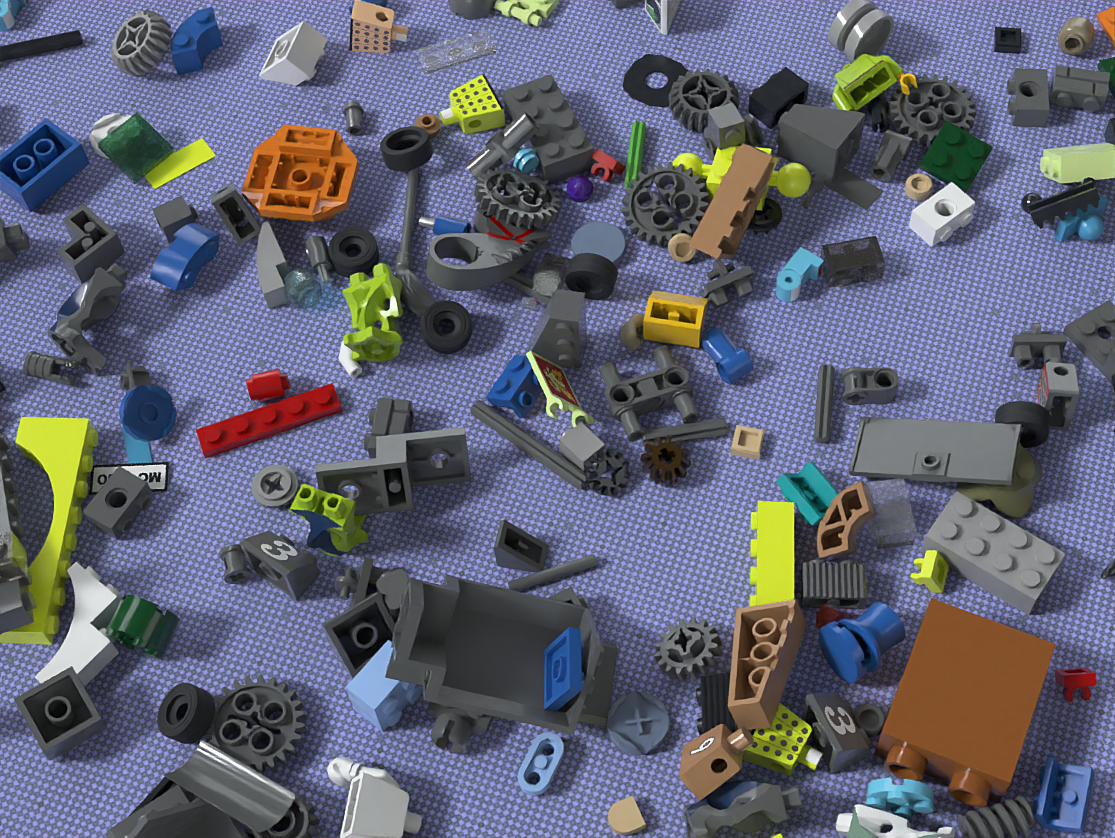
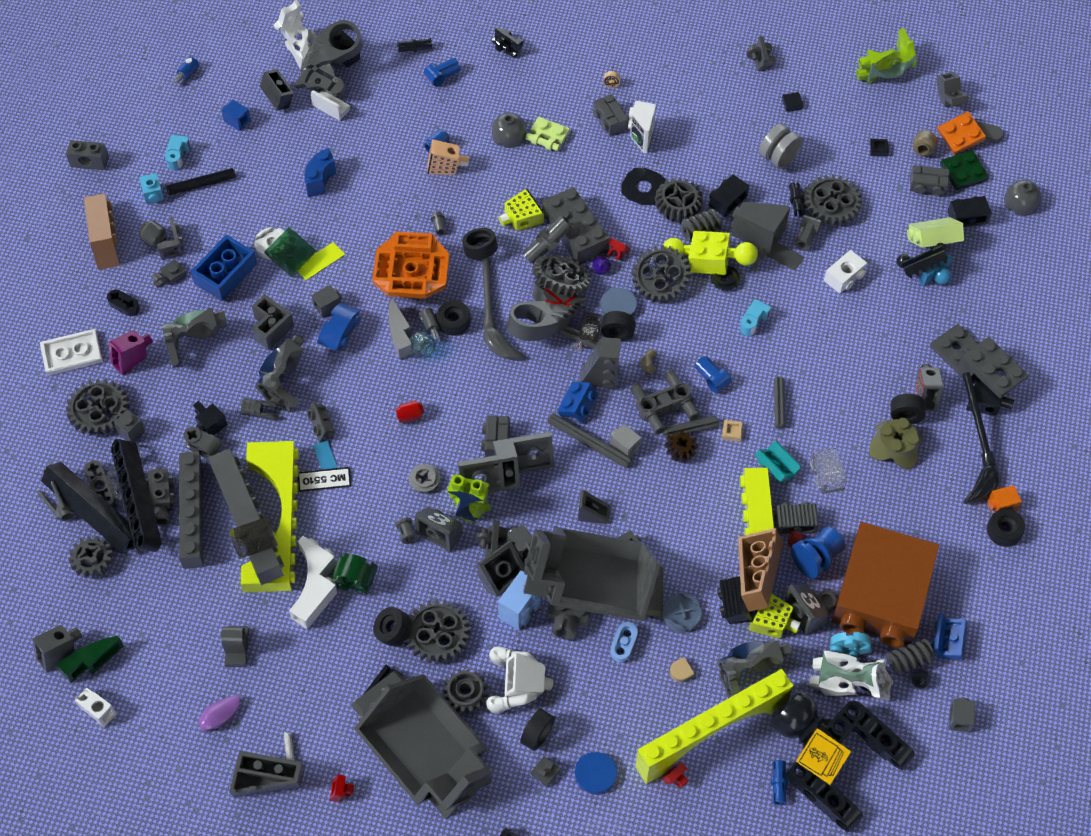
camera: 10 degrees left, 0 degrees up
dark grey slope [14,666,107,761] -> none
dark grey brick [83,466,154,540] -> none
light grey gear [110,9,173,77] -> none
blue tile [119,384,177,442] -> none
dark grey sticker [164,740,296,833] -> none
red plate [196,383,342,459] -> none
dark grey torso [210,182,261,245] -> none
white slope [259,21,328,86] -> none
white arm [338,341,362,378] -> none
lime hips [342,263,403,362] -> none
clear plate [415,29,496,75] -> none
medium nougat plate [415,114,441,139] -> none
blue piece [419,215,471,236] -> none
black tyre [421,300,472,354] -> none
dark grey bar [507,554,597,591] -> none
medium azure plate [514,148,539,174] -> none
yellowish green flag [526,351,594,427] -> none
blue plate [544,627,585,711] -> none
black gear [585,449,631,496] -> none
bright green axle [625,121,646,188] -> none
yellow slope [643,290,709,348] -> none
dark grey gear [654,617,722,682] -> none
tan tile [668,233,697,262] -> none
medium nougat torso [679,724,754,801] -> none
medium nougat wedge [688,143,779,260] -> none
dark grey hips [700,259,754,309] -> none
dark grey brick [707,102,745,150] -> none
medium nougat brick [817,481,877,561] -> none
clear smoke brick [820,236,885,288] -> none
lime torso [832,54,918,128] -> none
dark grey piece [841,367,899,405] -> none
door [849,417,1023,486] -> none
tan tile [905,173,933,201] -> none
neon yellow tile [910,550,949,593] -> none
dark green plate [918,120,993,193] -> none
light grey brick [920,491,1066,616] -> none
dark grey brick [1006,68,1050,128] -> none
dark grey hips [1008,323,1067,367] -> none
red tile [1055,668,1097,702] -> none

